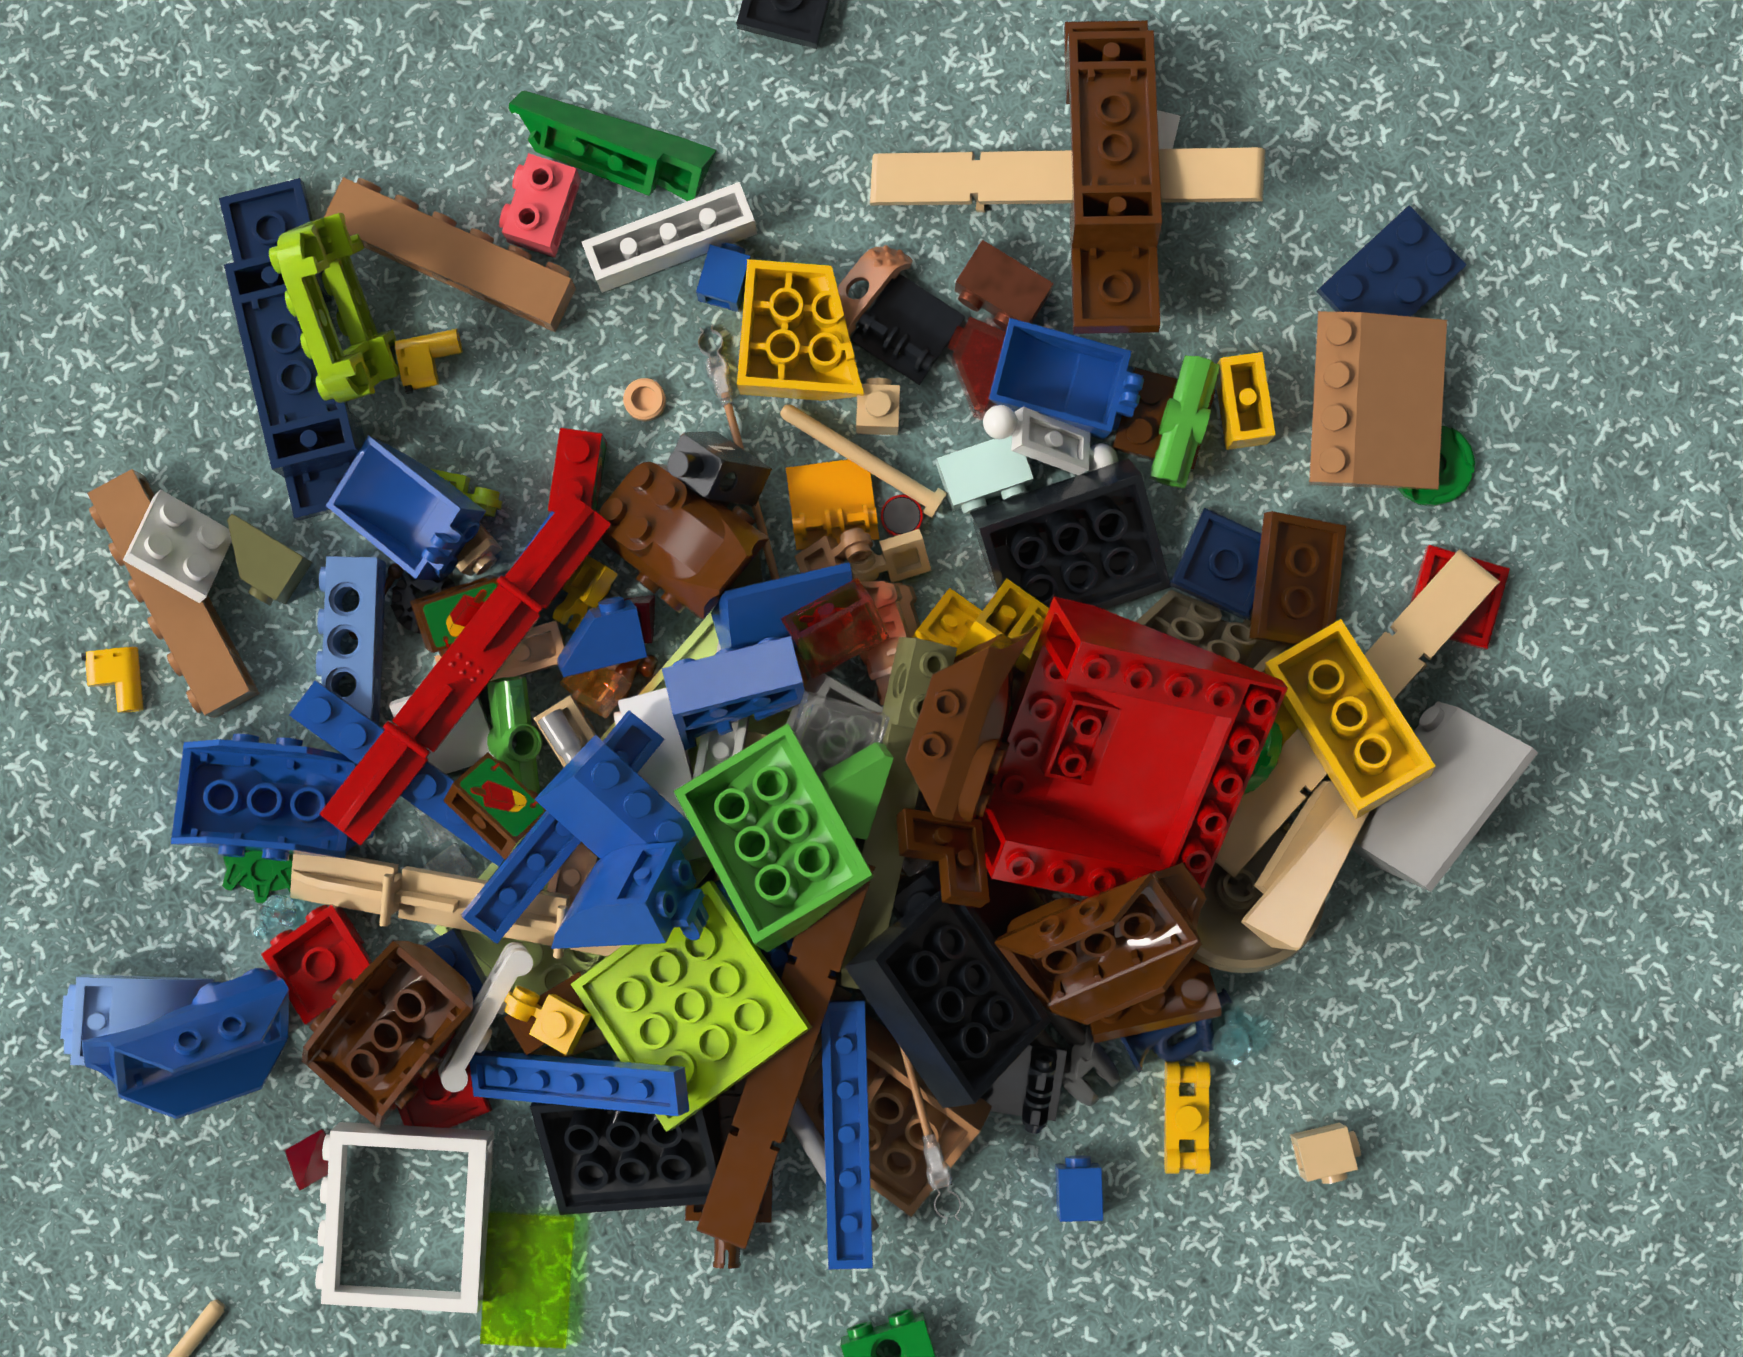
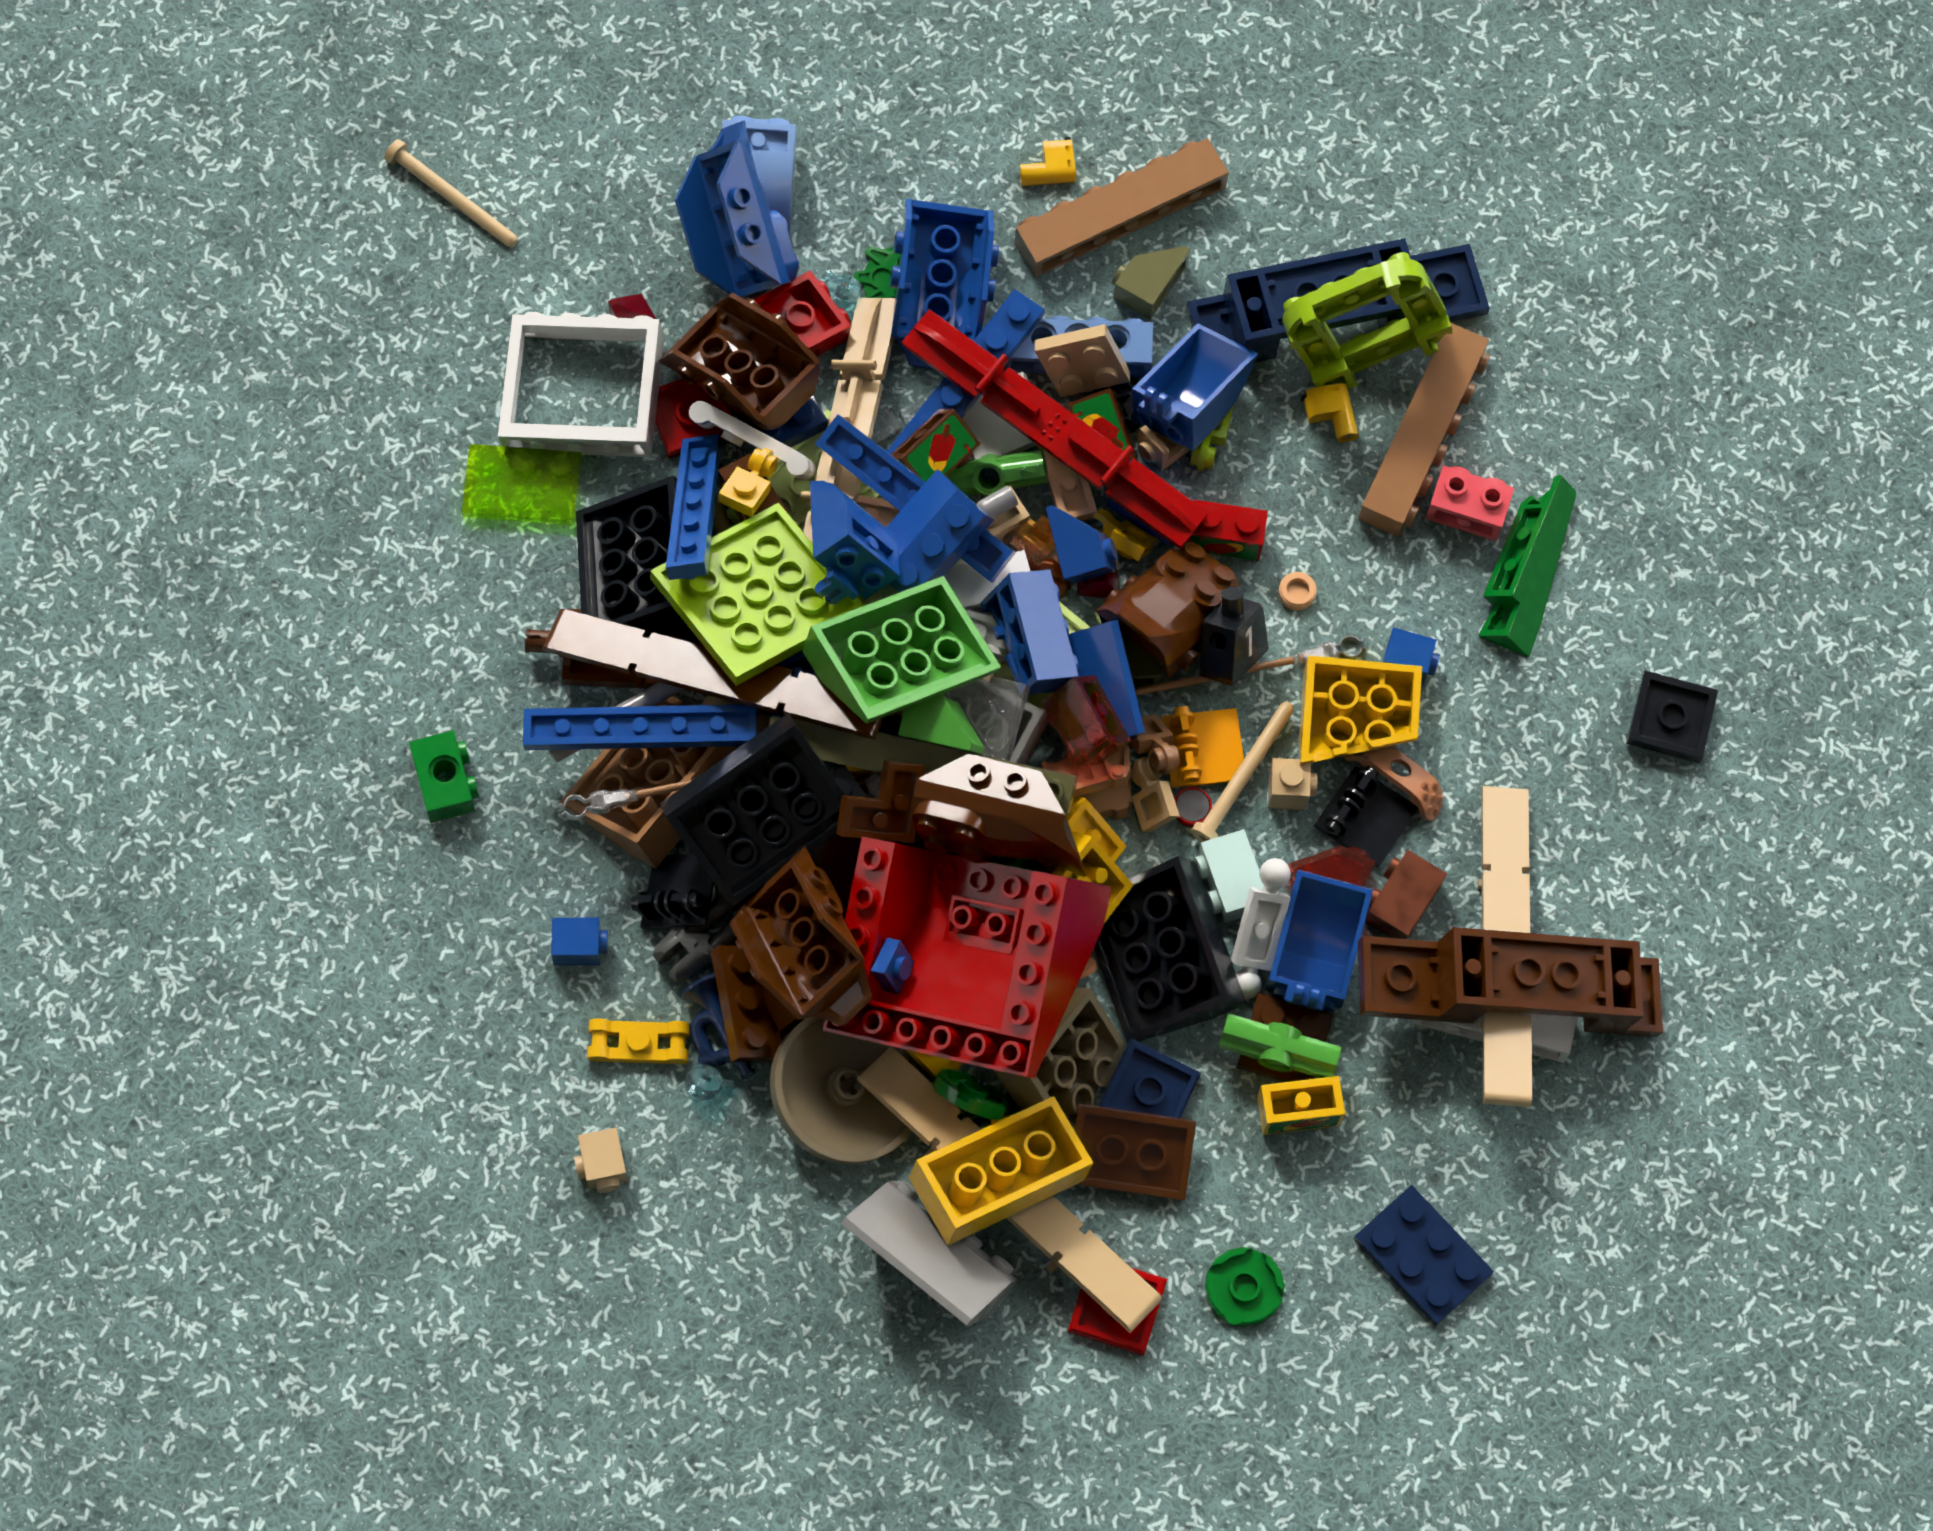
camera: 85 degrees right, 15 degrees down
white plate [123,489,232,603] -> none
white brick [582,182,757,293] -> none
tan wedge [1241,779,1370,950] -> none
medium nougat slope [1309,311,1447,490] -> none
none -> blue plate [871,938,914,994]
none -> tan plate [1035,324,1130,397]

